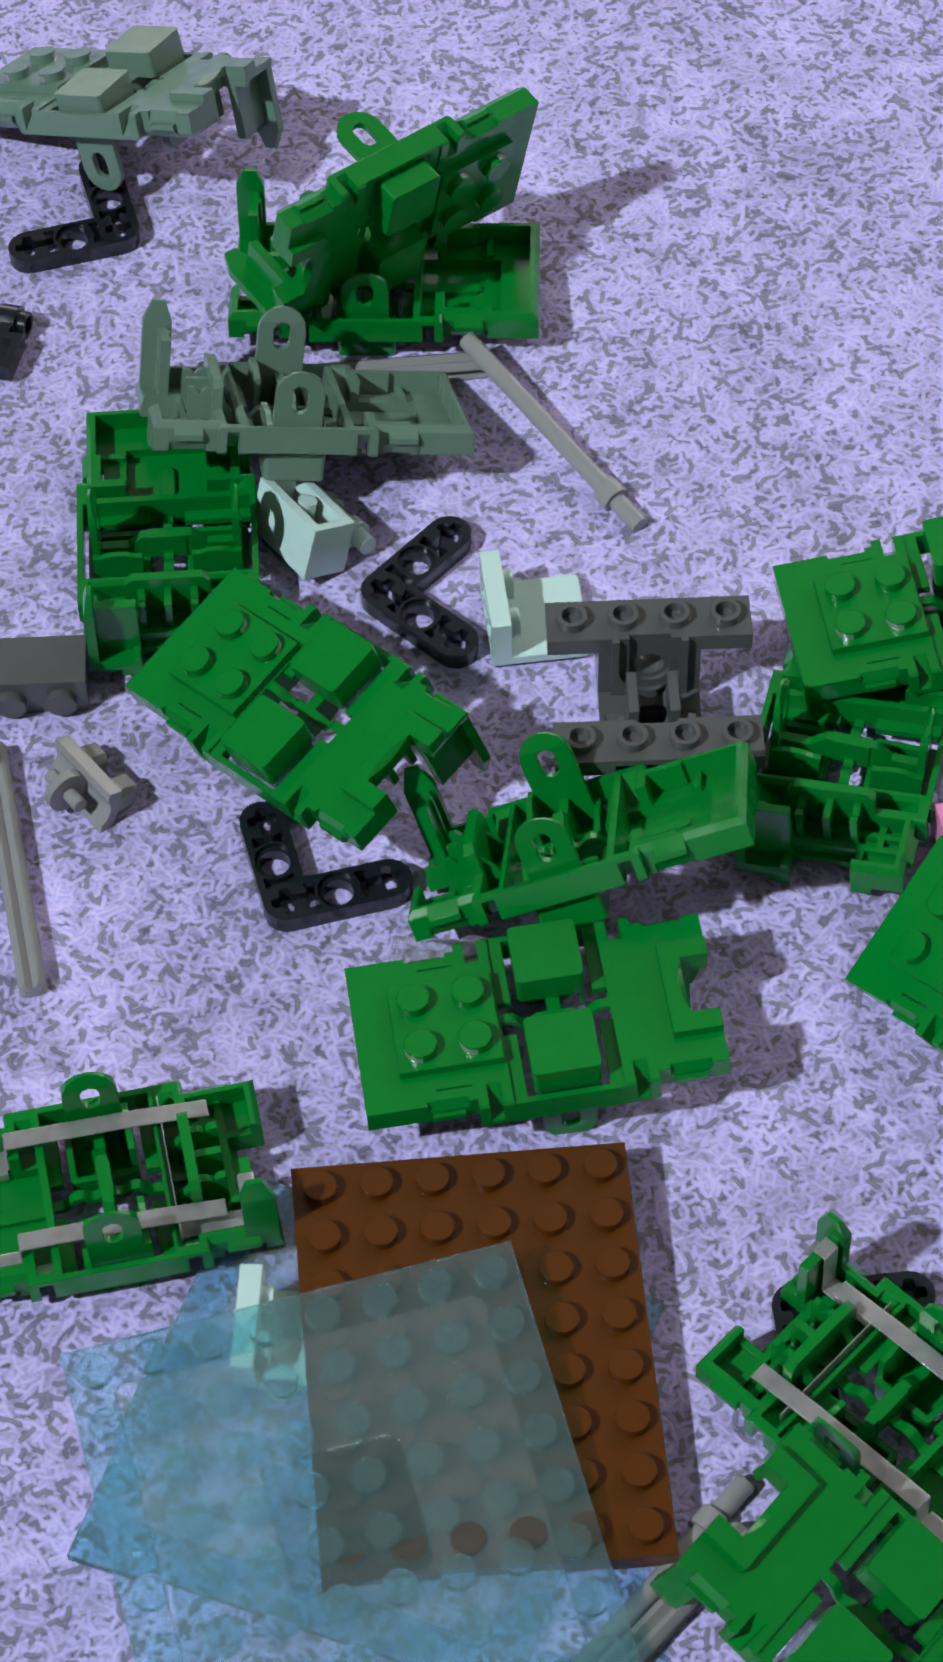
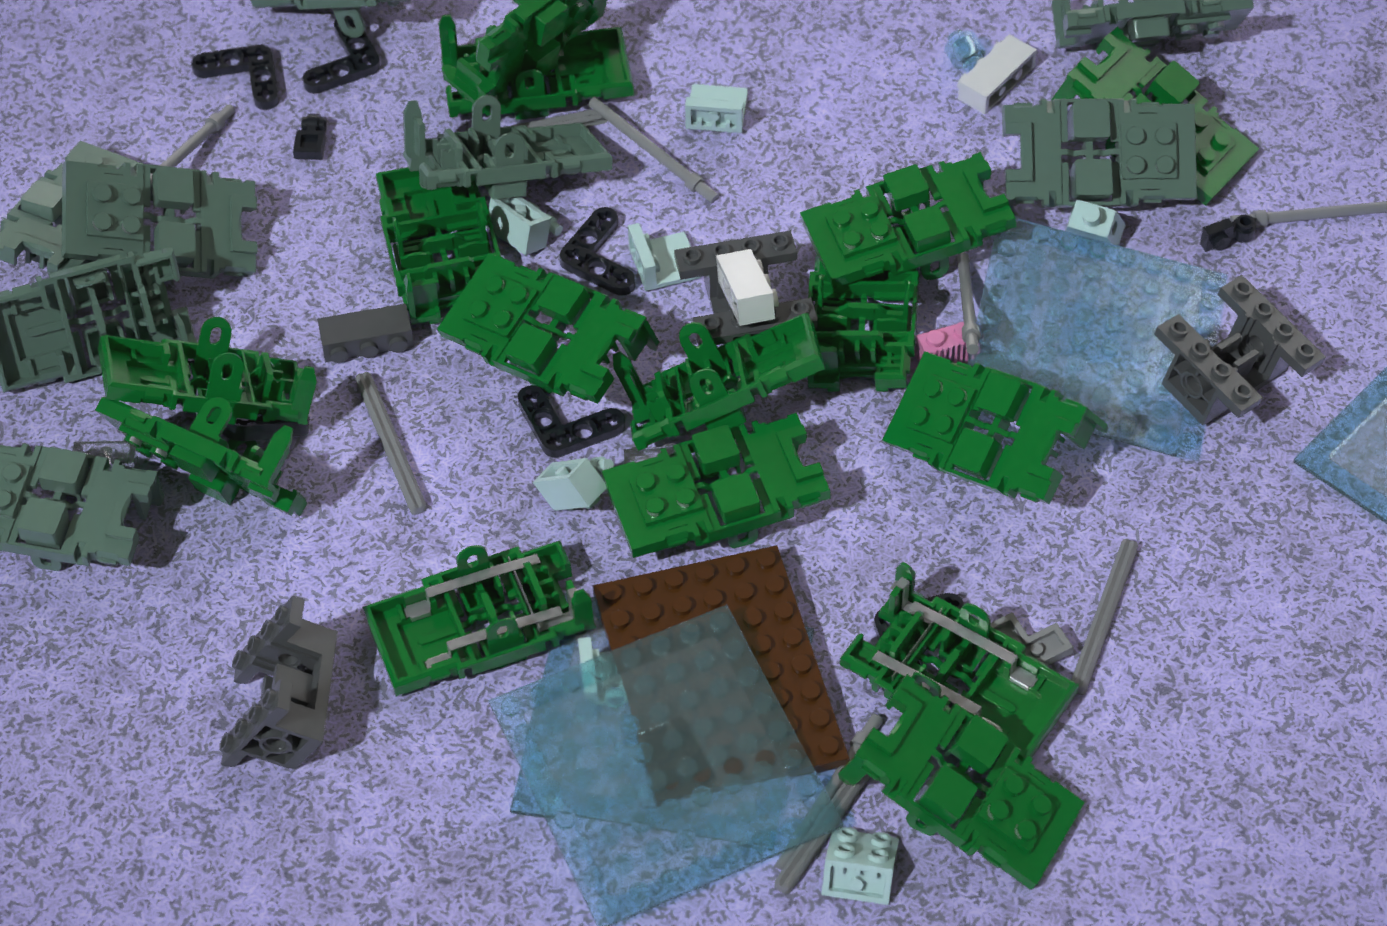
camera: 10 degrees left, 0 degrees up
light grey hips [44,735,137,833] -> none
none -> light aqua brick [533,456,614,511]
none -> light aqua bracket [685,84,748,133]
none -> white brick [716,249,779,326]

